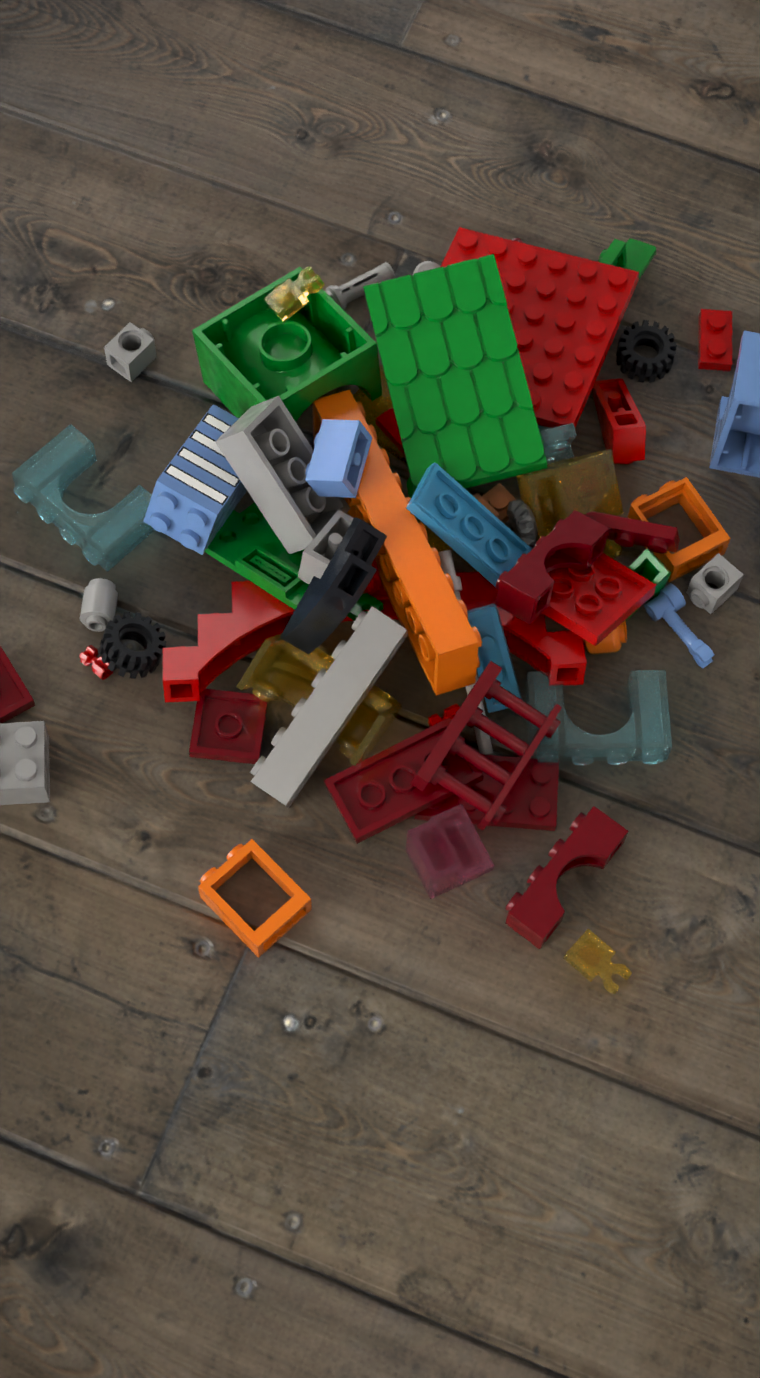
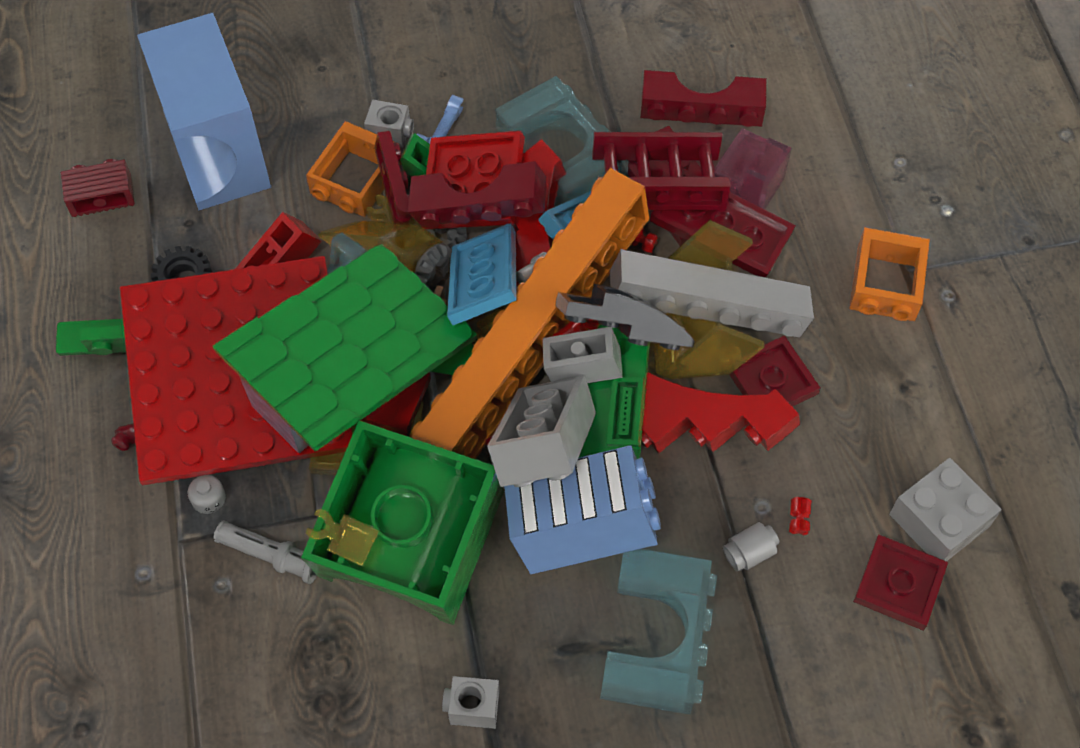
camera: 120 degrees left, 5 degrees down
black tyre [99,612,166,679] -> none
medium blue brick [305,419,372,498] -> none
clear yellow plate [563,929,632,994] -> none
red plate [698,309,732,371] -> none

